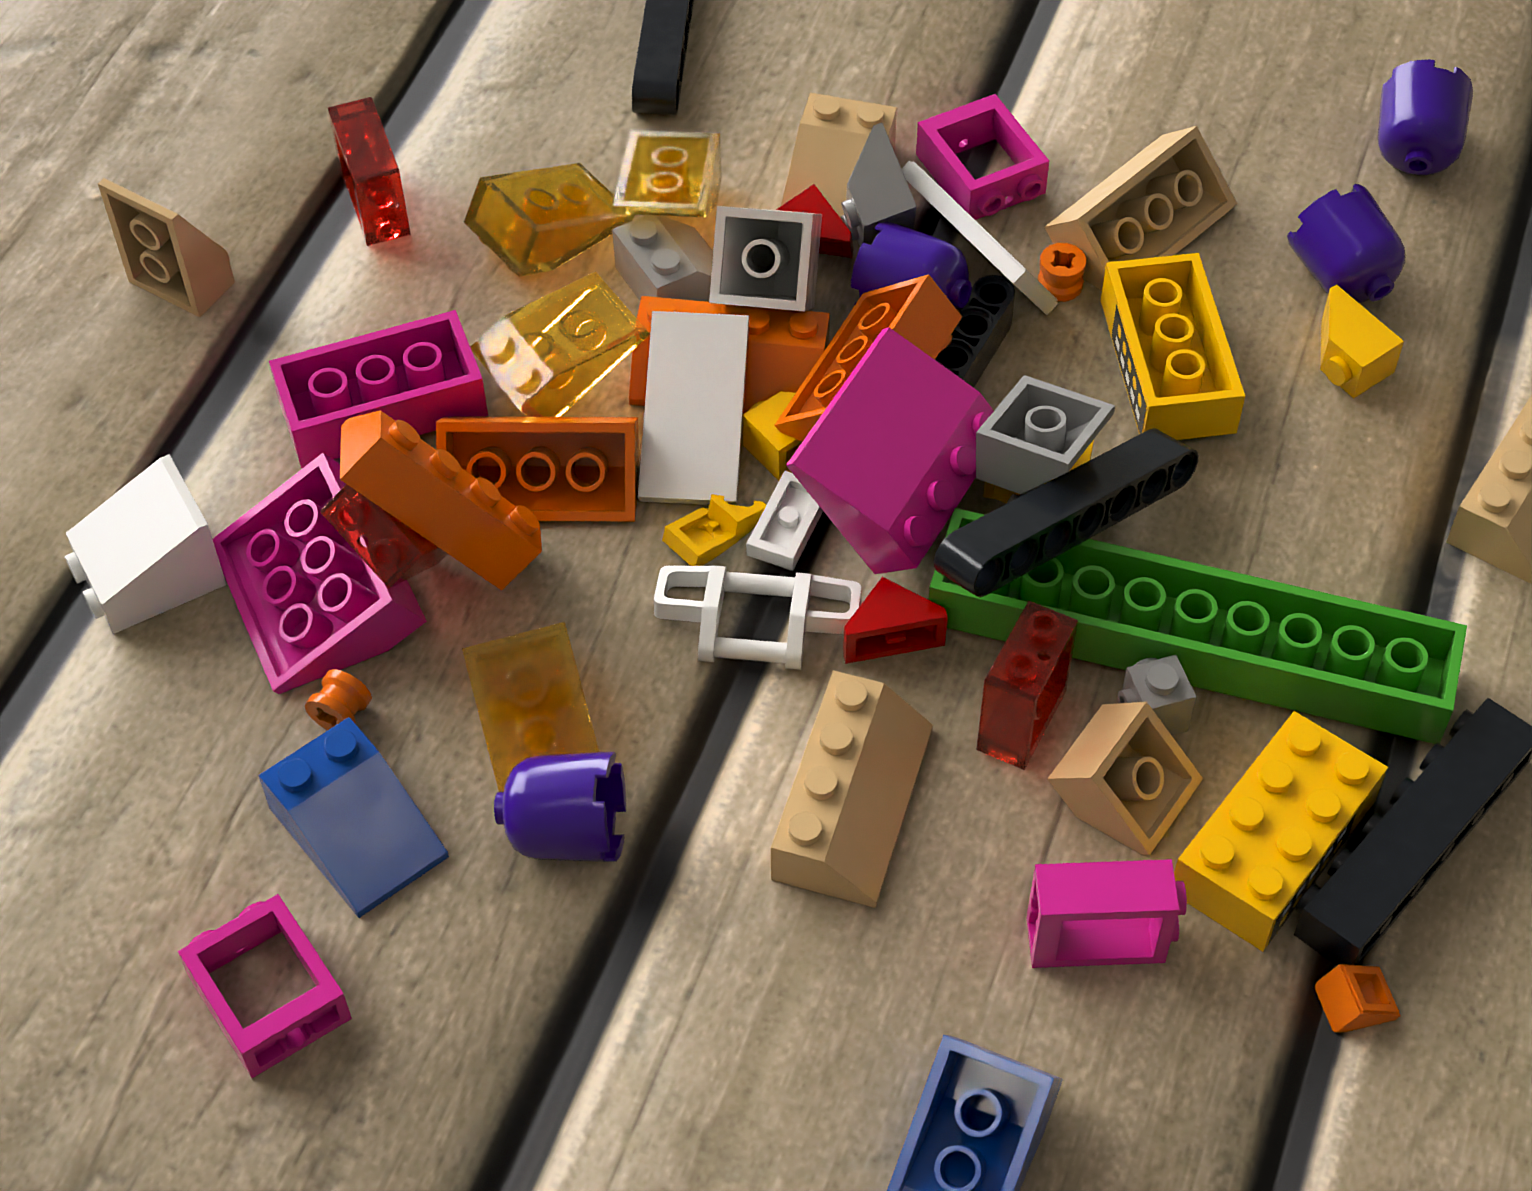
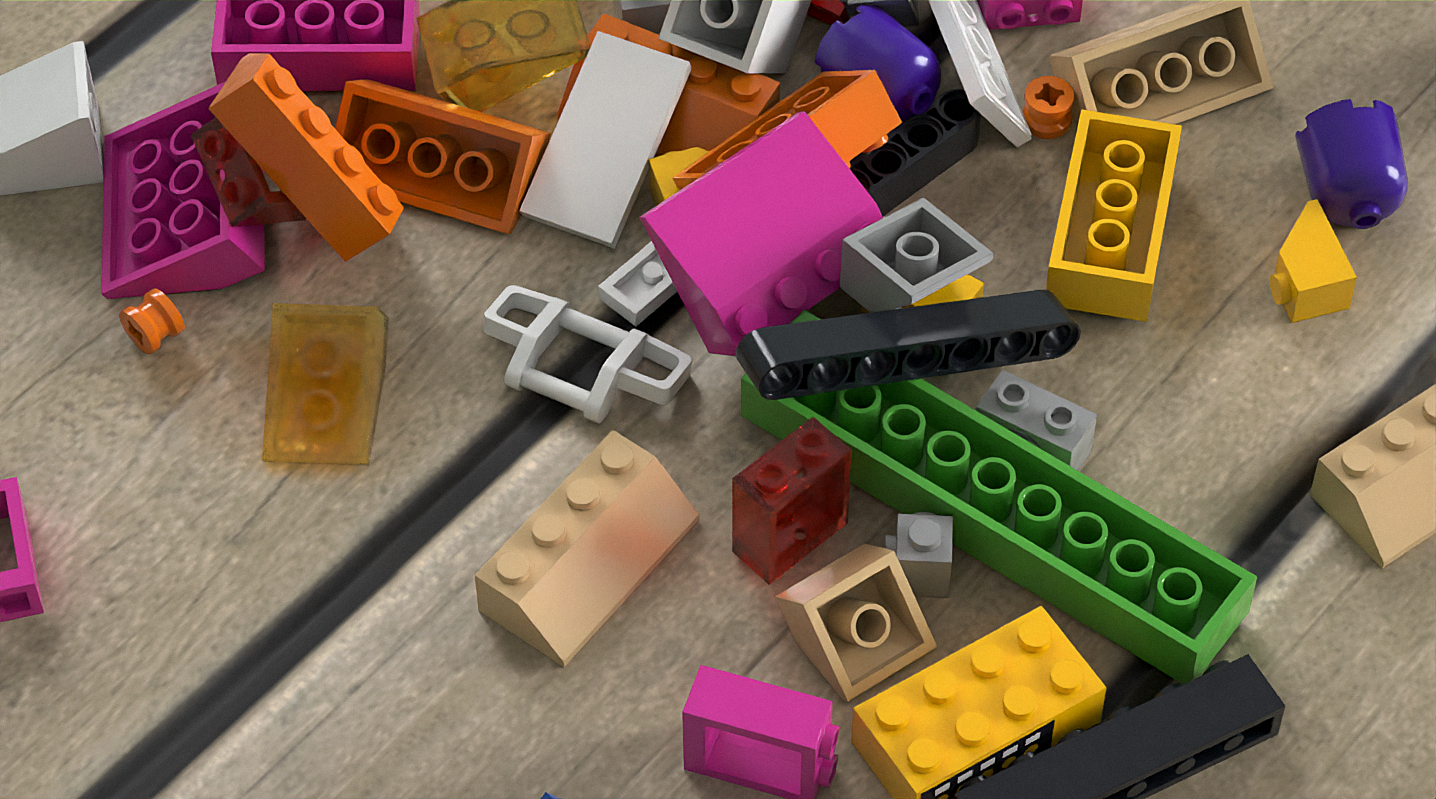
camera: 20 degrees right, 0 degrees up
blue slope [258,717,449,918] -> none
dark purple cylinder [494,752,627,862] -> none
yellow slope [662,494,767,566] -> none
red slope [843,576,948,664] -> none
none -> light grey brick [976,369,1097,471]

